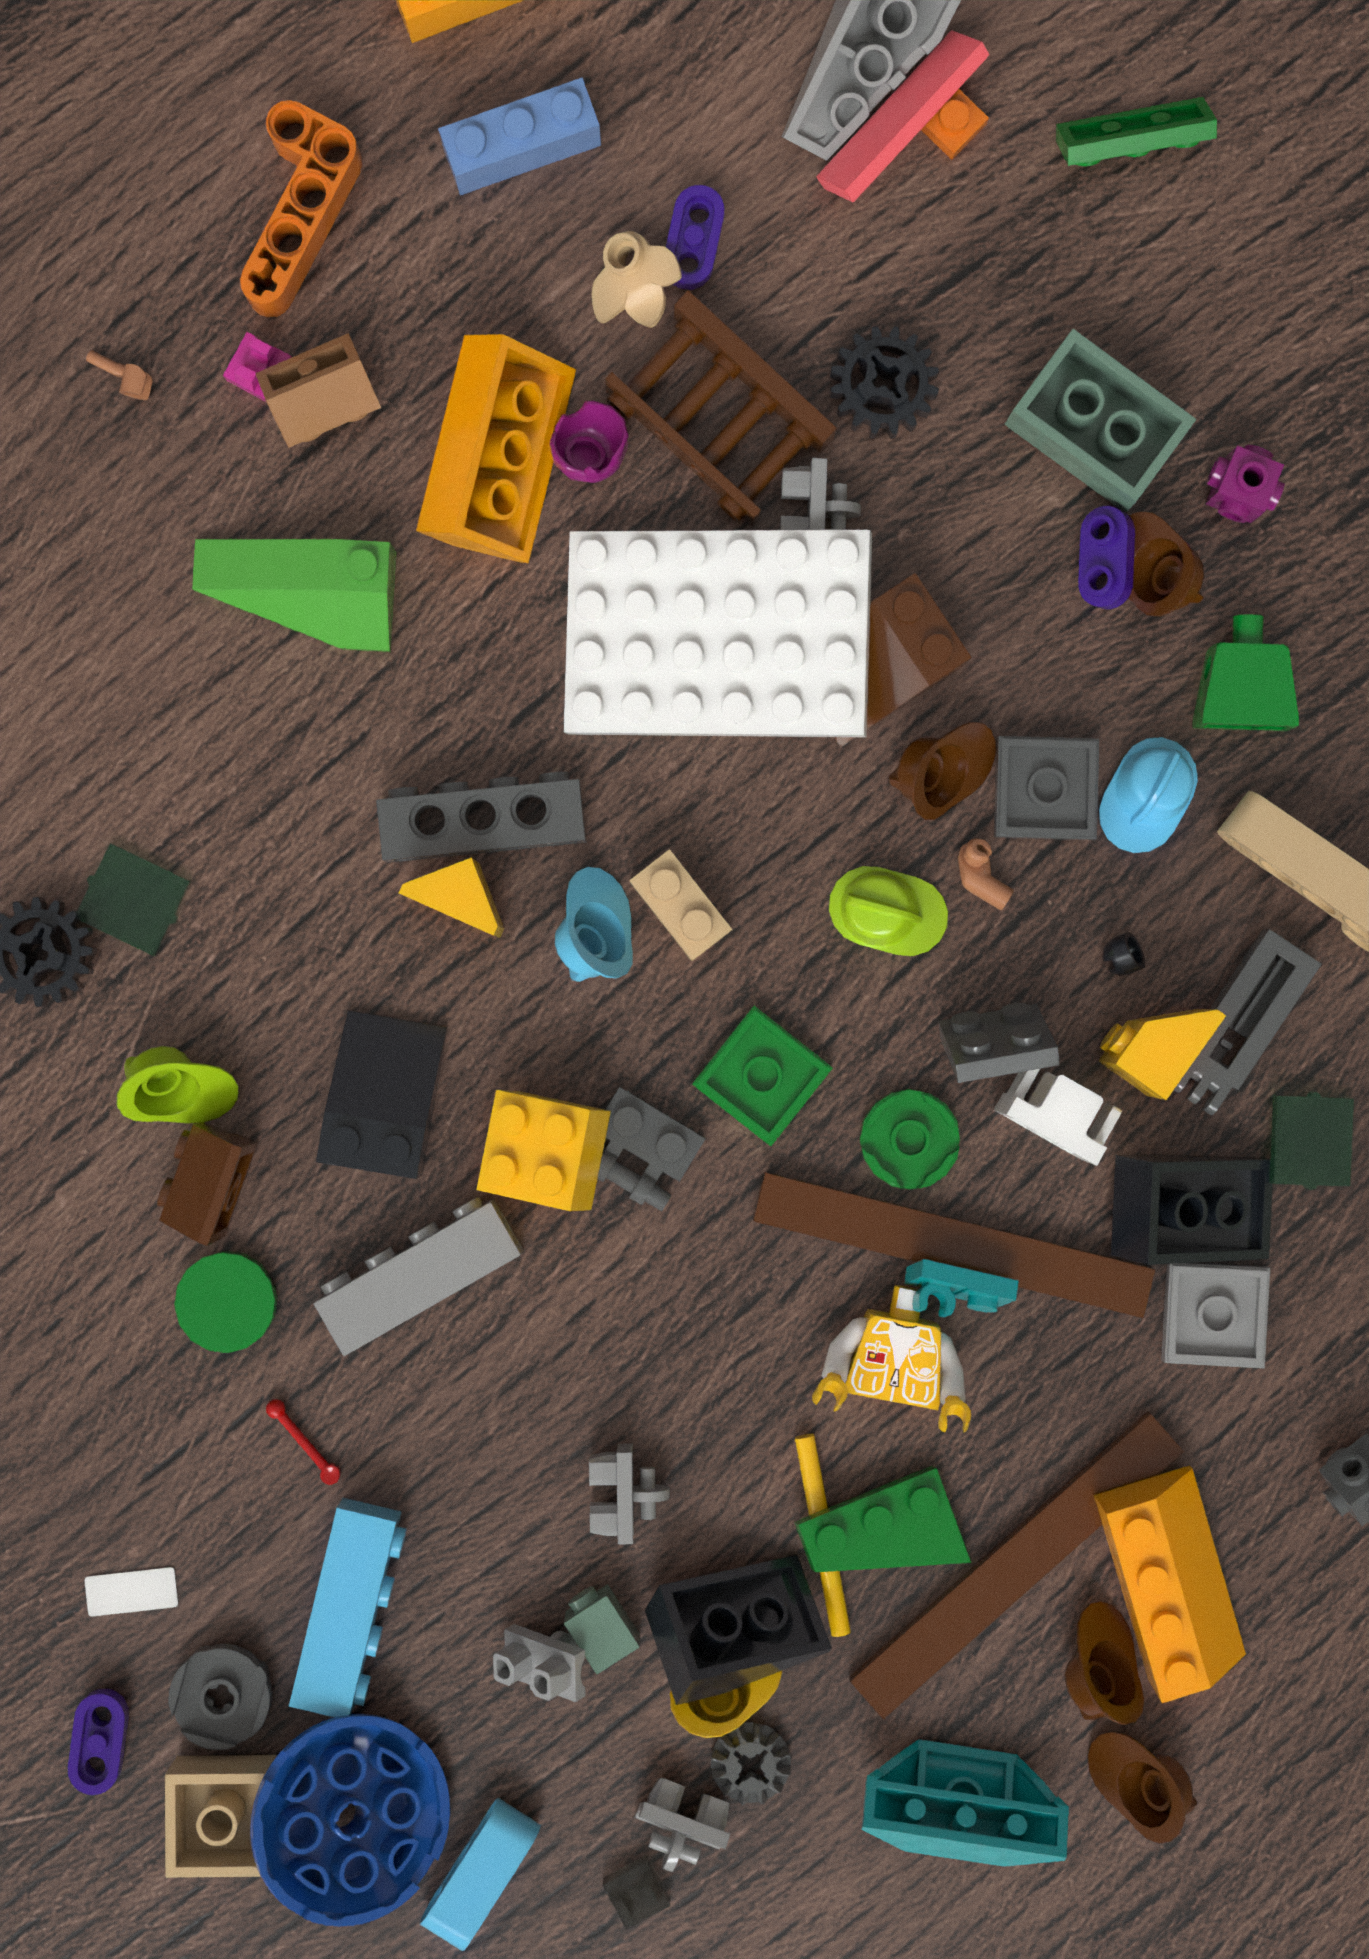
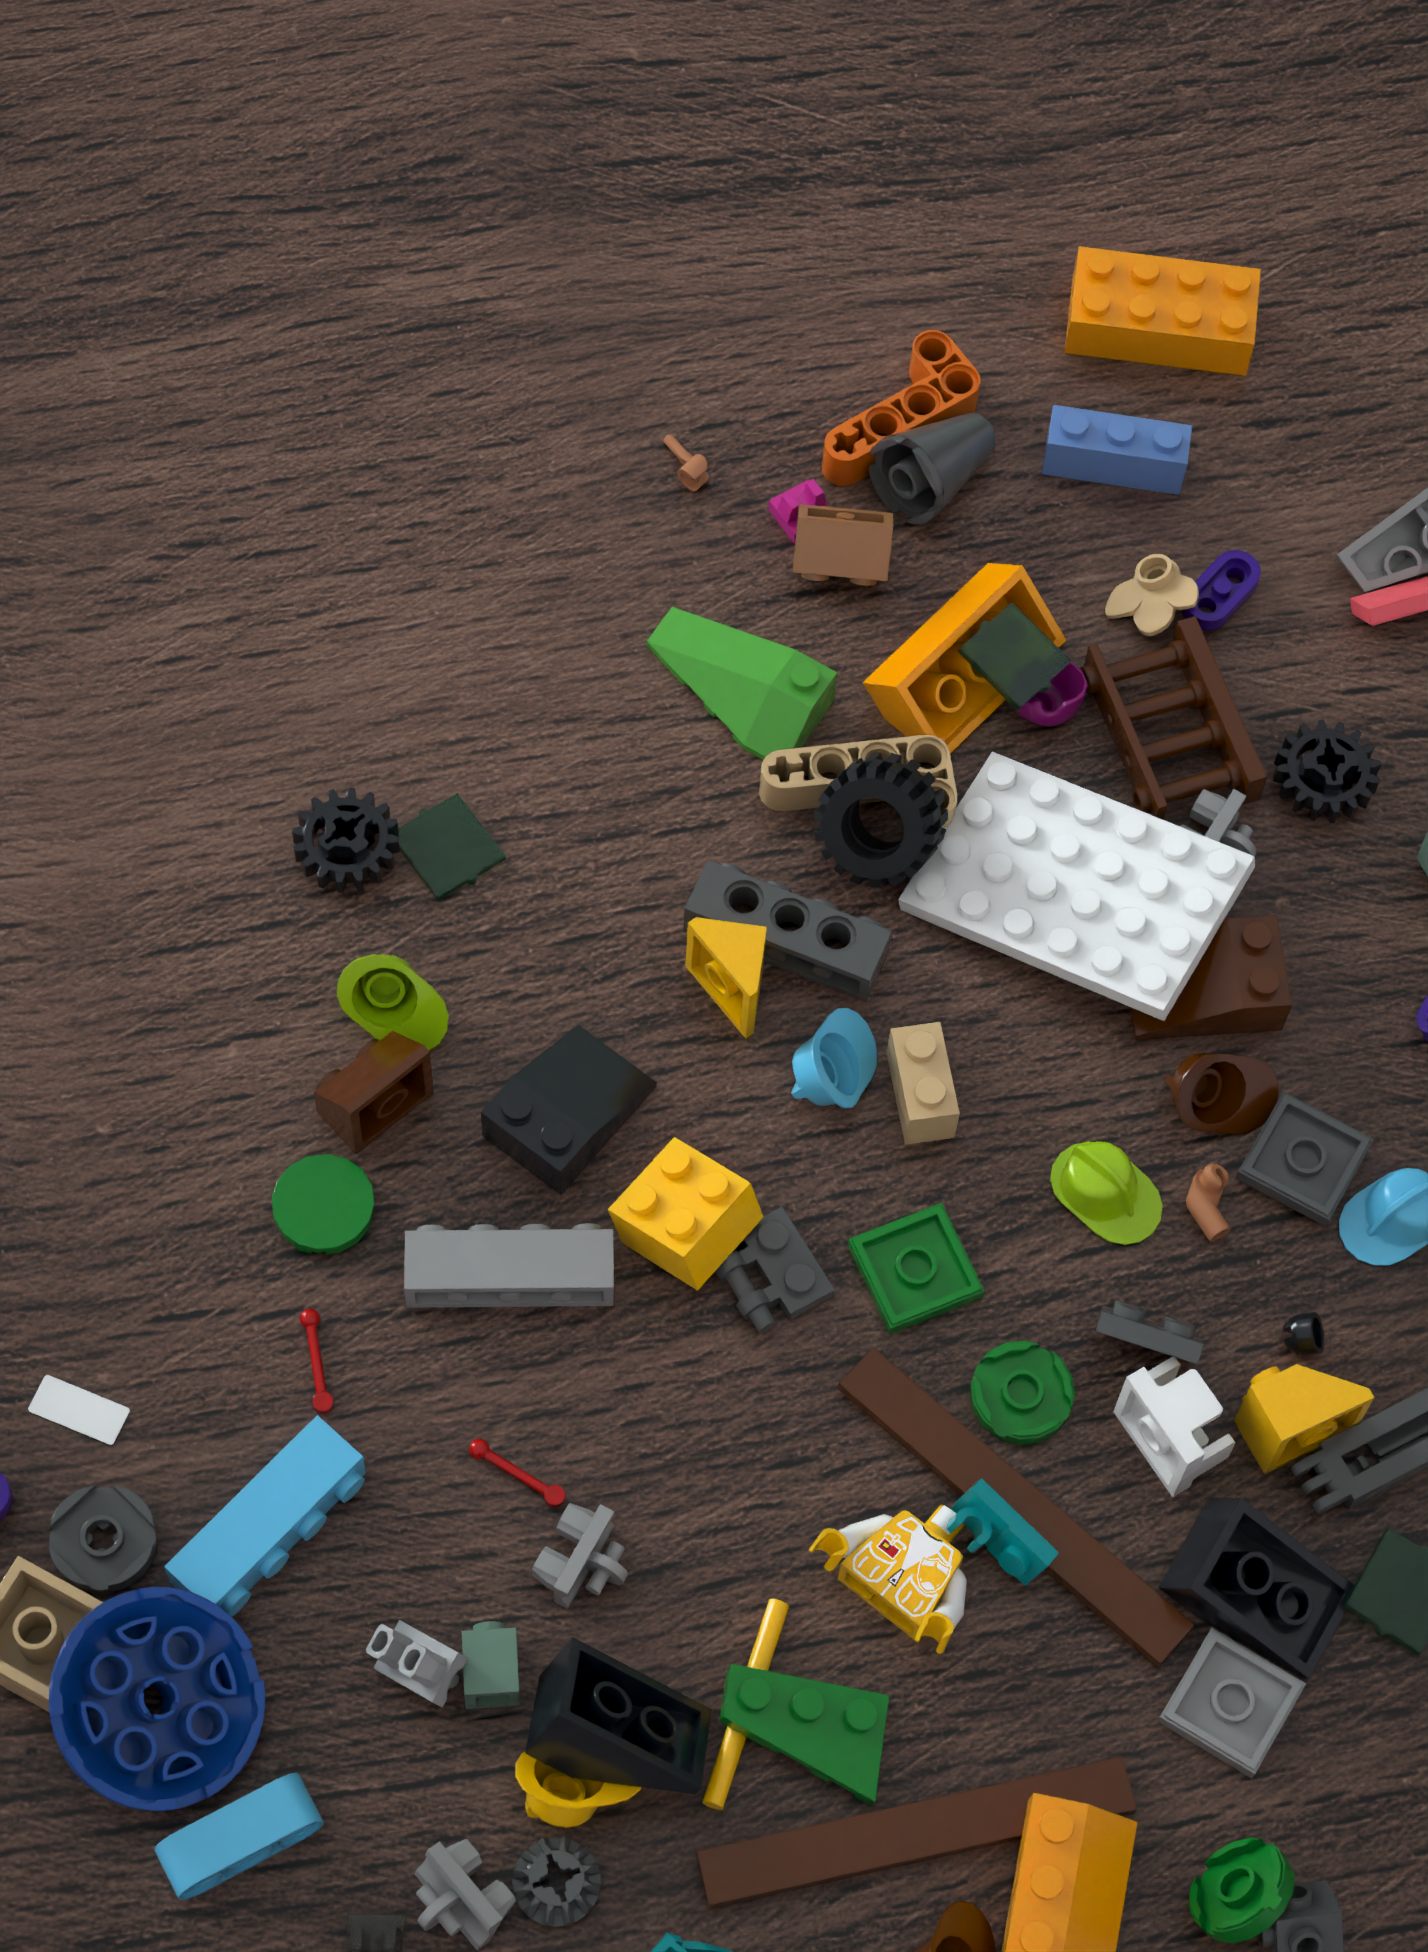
camera: 25 degrees right, 25 degrees down
none -> red hinge [469,1439,565,1508]
none -> tan beam [759,735,957,828]
none -> black tyre [814,753,948,888]
none -> dark grey cone [869,412,996,524]
none -> clear green piece [958,602,1071,711]
none -> green tile [1188,1837,1295,1943]

